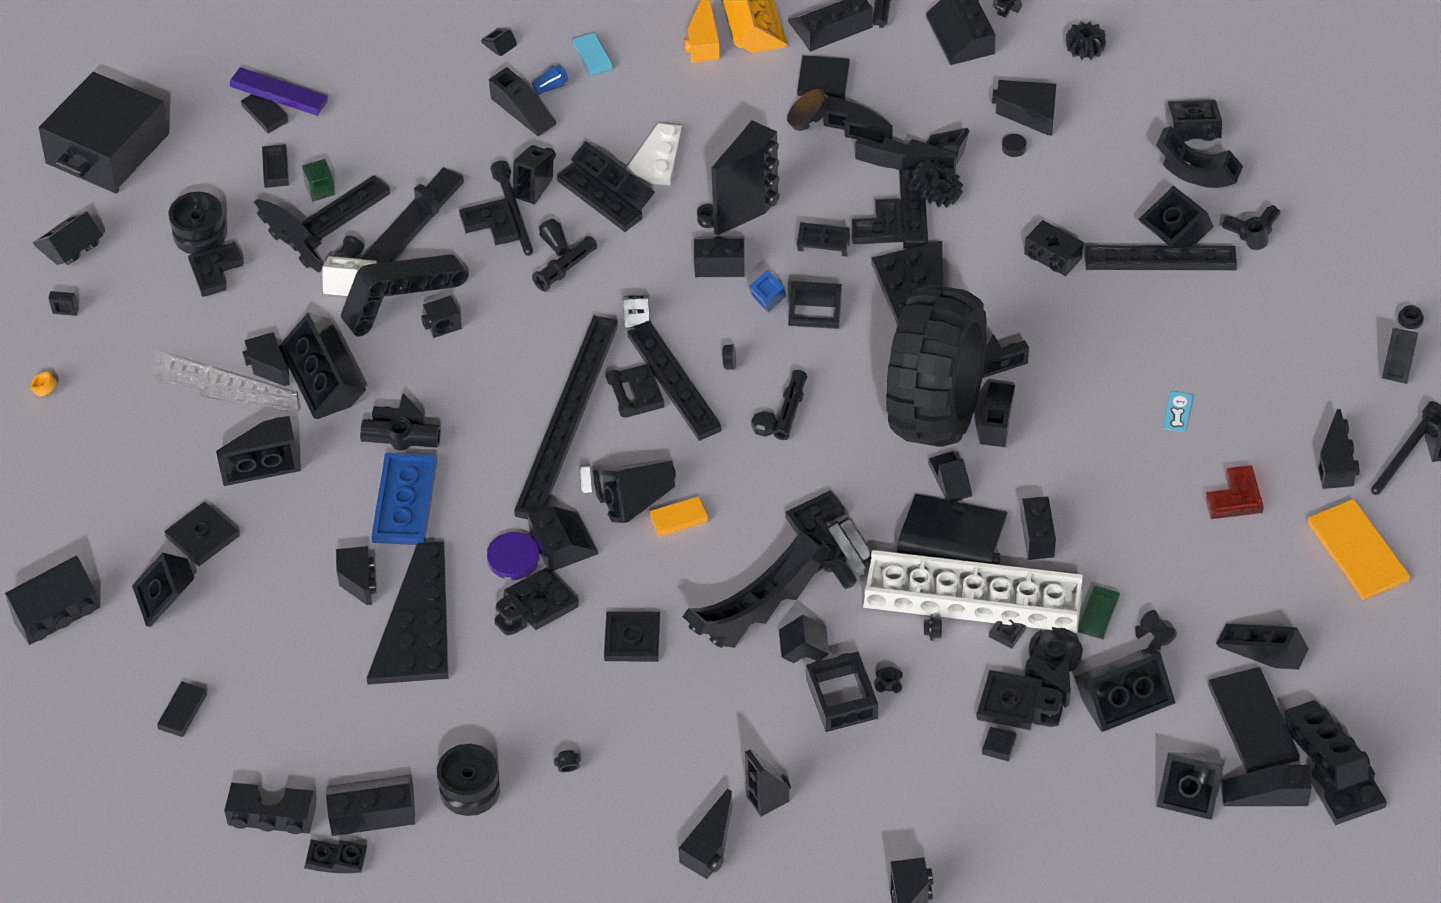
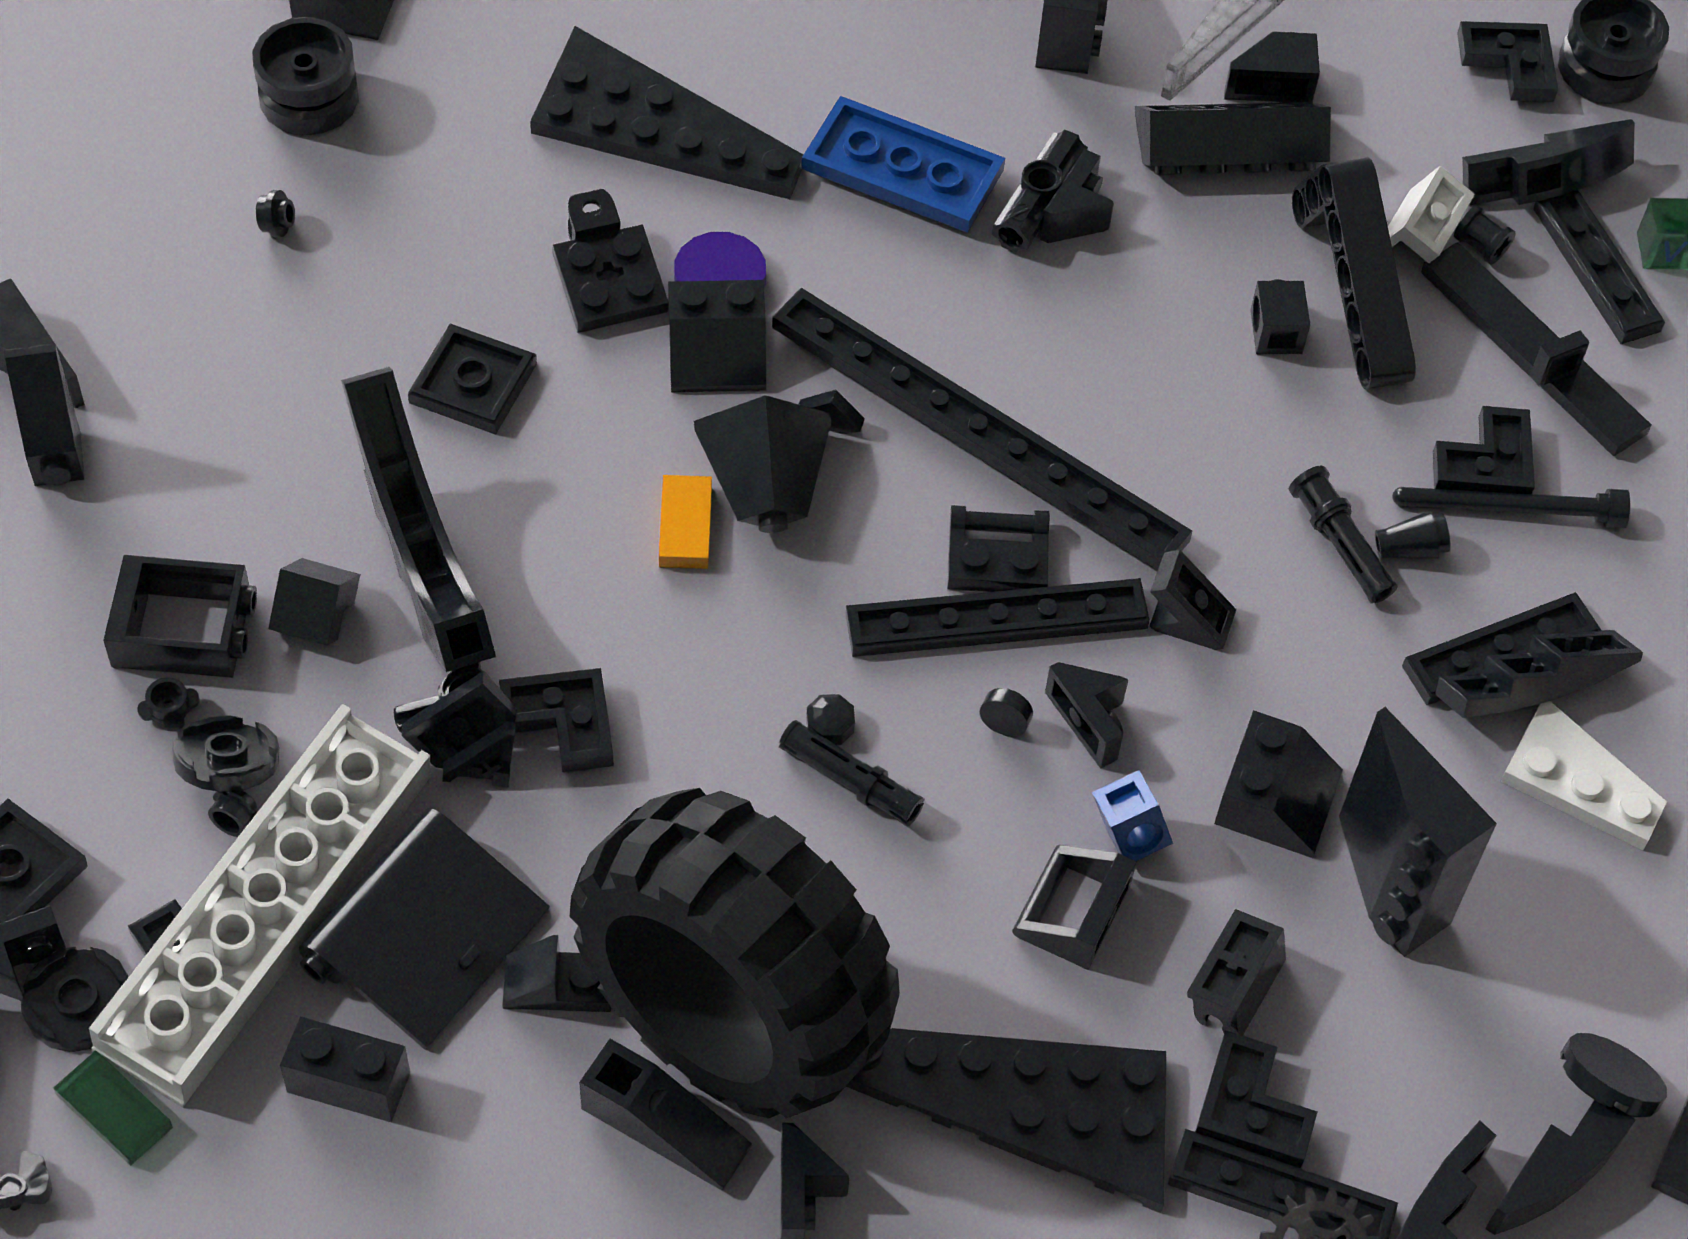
camera: 105 degrees right, 5 degrees up
black slope [336,546,376,605] -> none
black torso [513,145,556,205] -> none
none -> black tile [173,715,279,792]
none -> black slope [1045,662,1128,769]

